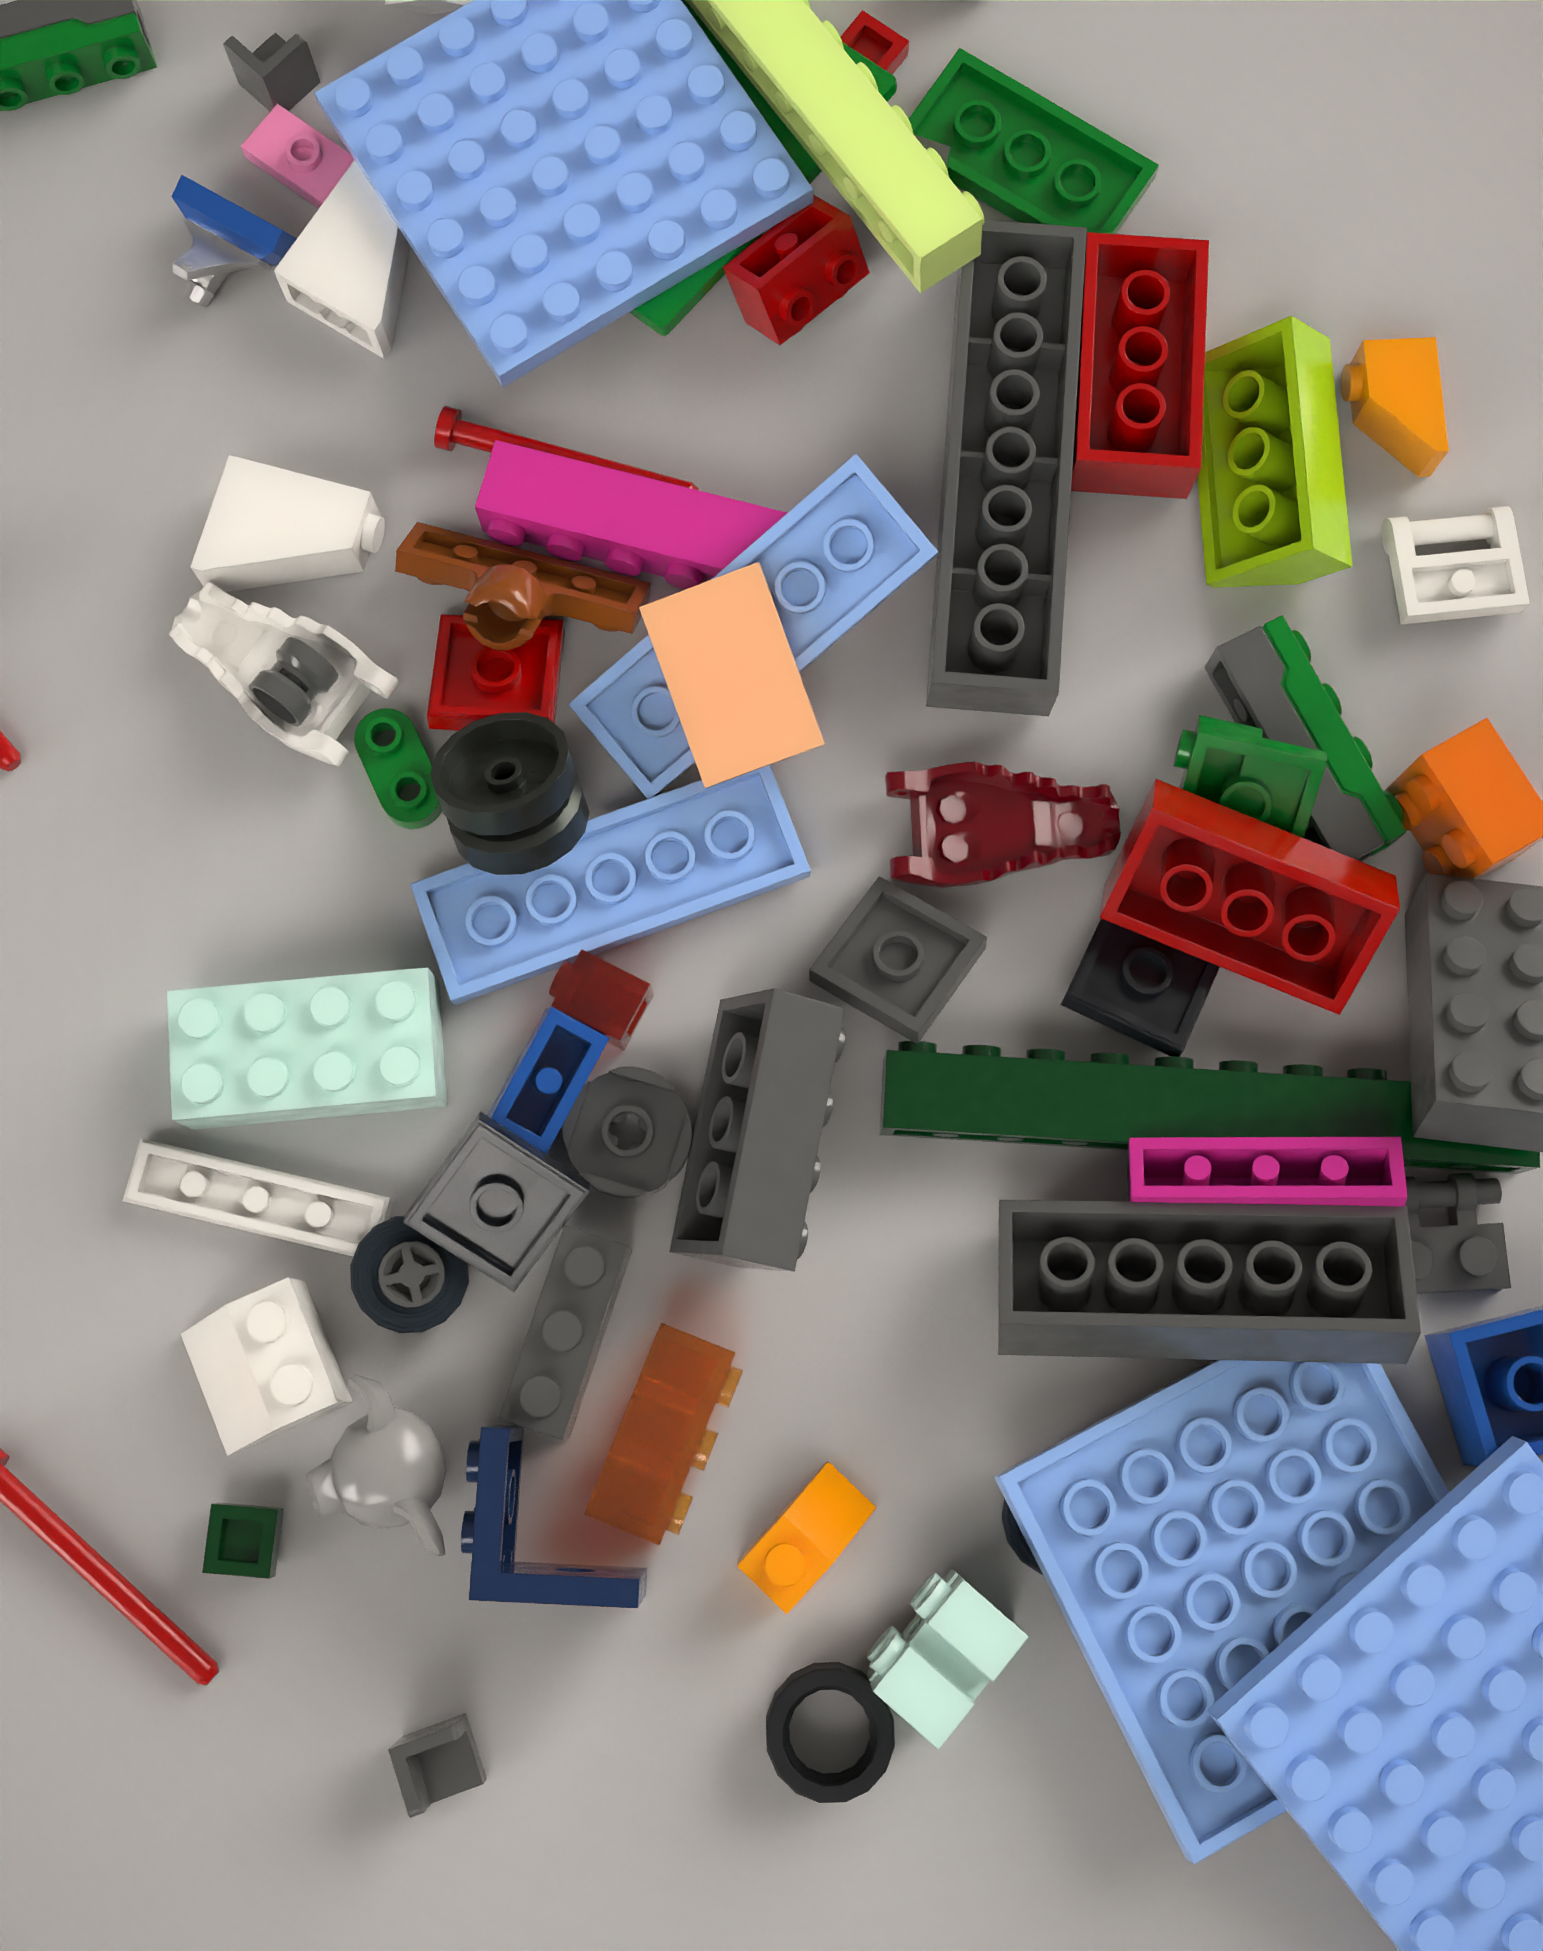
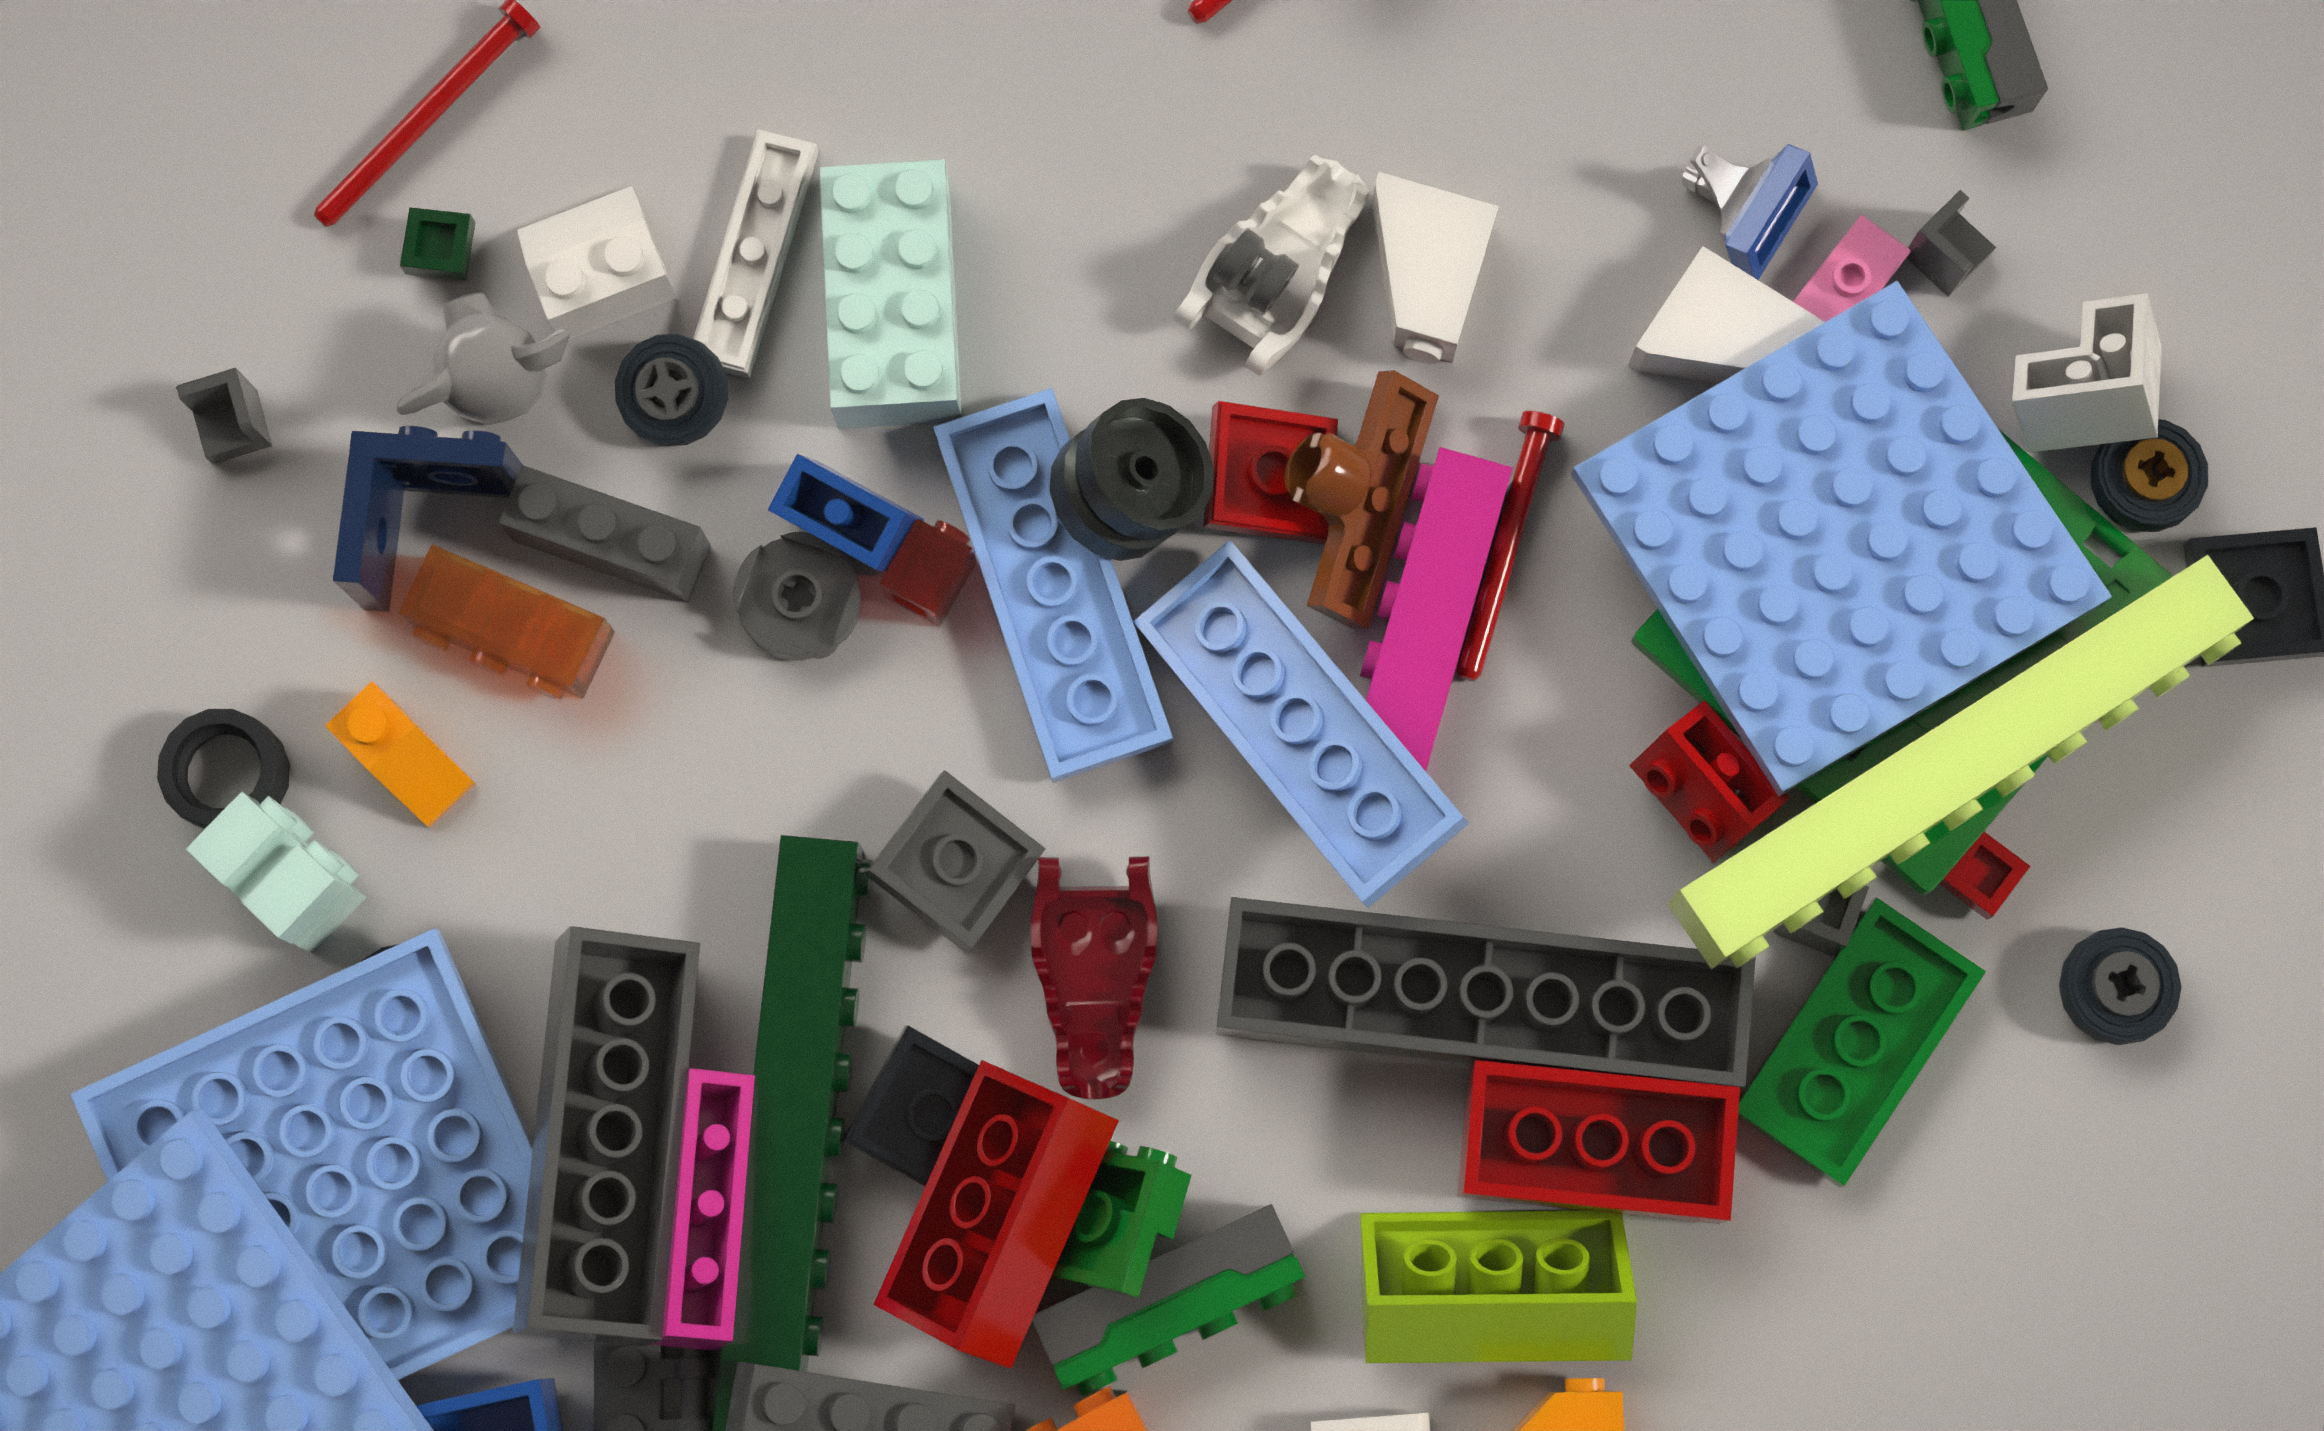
camera: 95 degrees right, 0 degrees up
green plate [354,708,442,829] -> none
plate [403,1111,590,1292] -> none
light nougat tile [639,562,825,788] -> none
dark grey brick [669,988,845,1272] -> none

